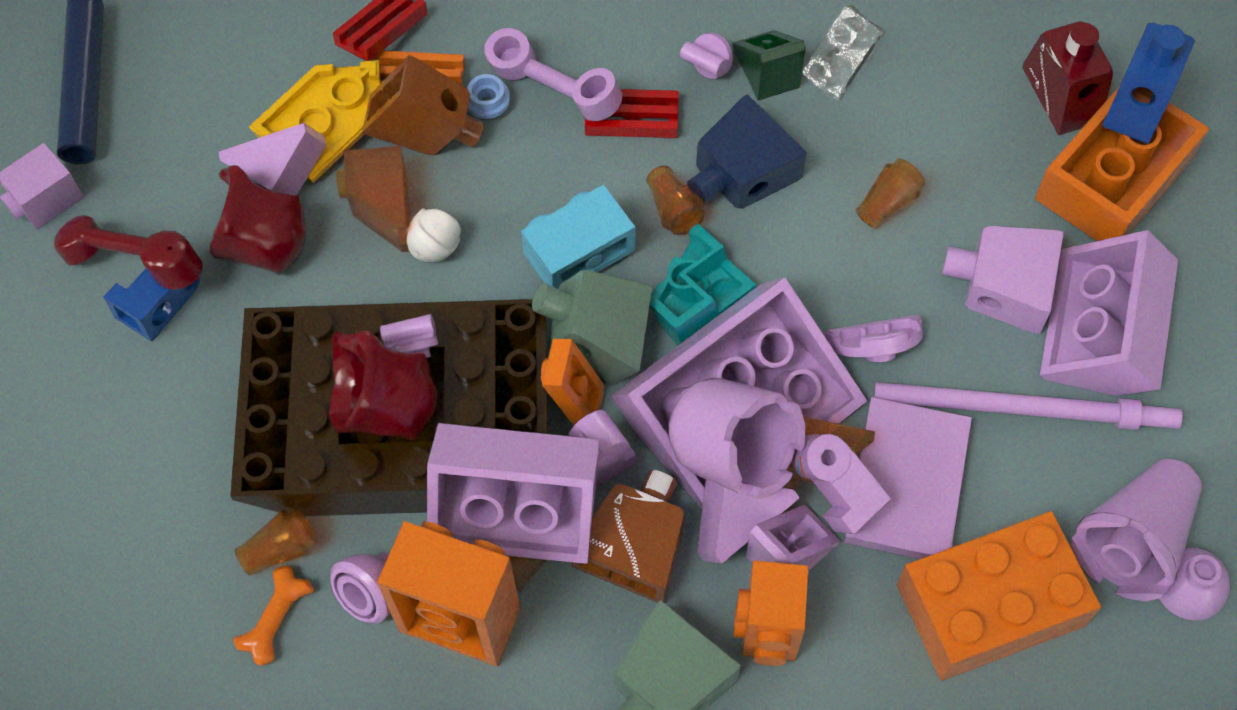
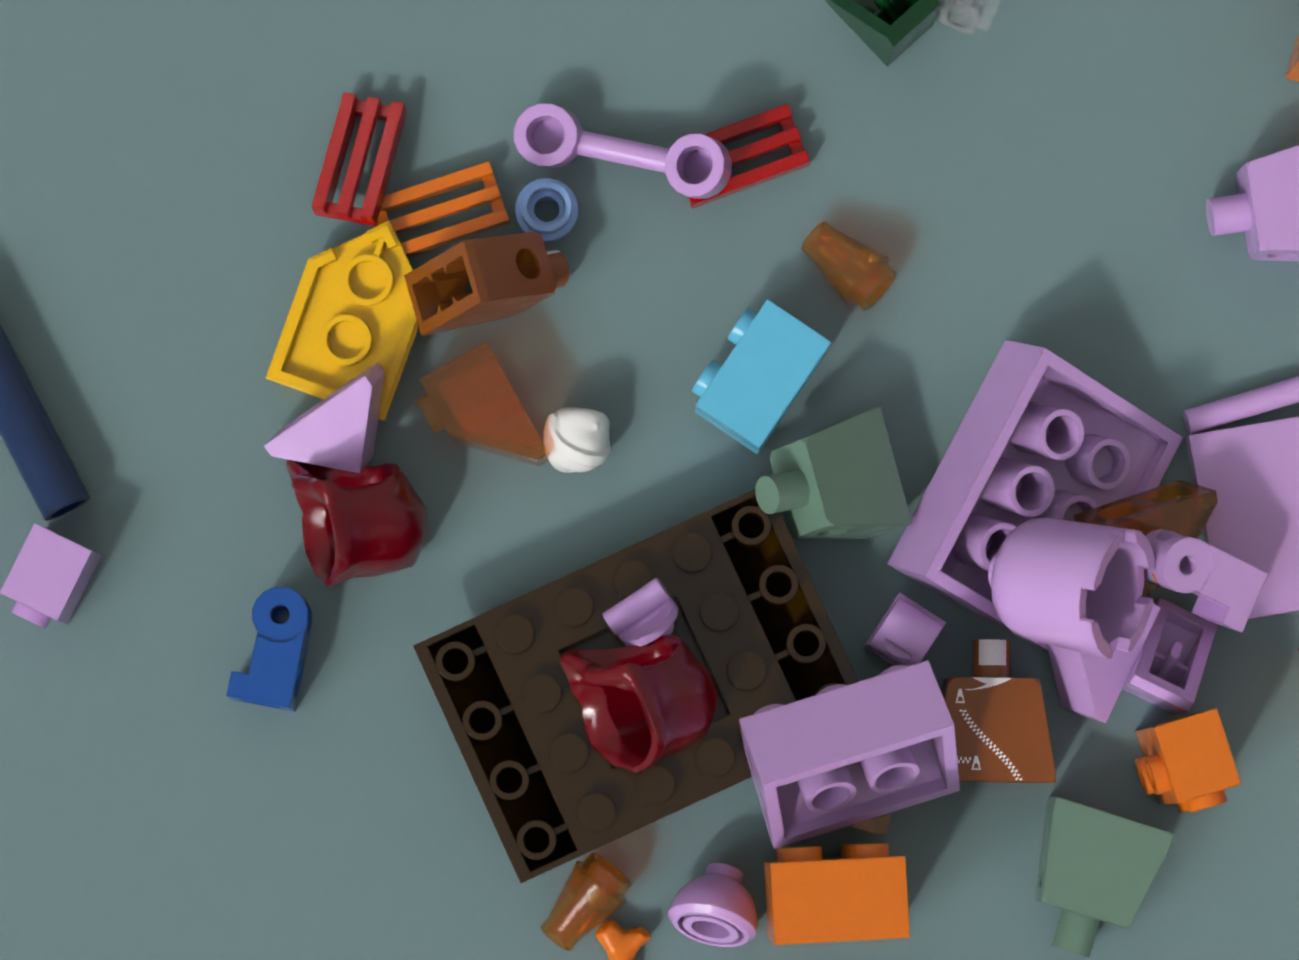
camera: 25 degrees left, 20 degrees up
dark red piece [54,215,203,290] -> none
orange plate [541,339,605,425] -> none
teal slope [649,224,757,346] -> none
lavender plate [680,32,733,79] -> none
dark blue torso [687,94,807,209] -> none
lavender plate [825,314,923,362] -> none
clear orange cone [855,158,925,229] -> none

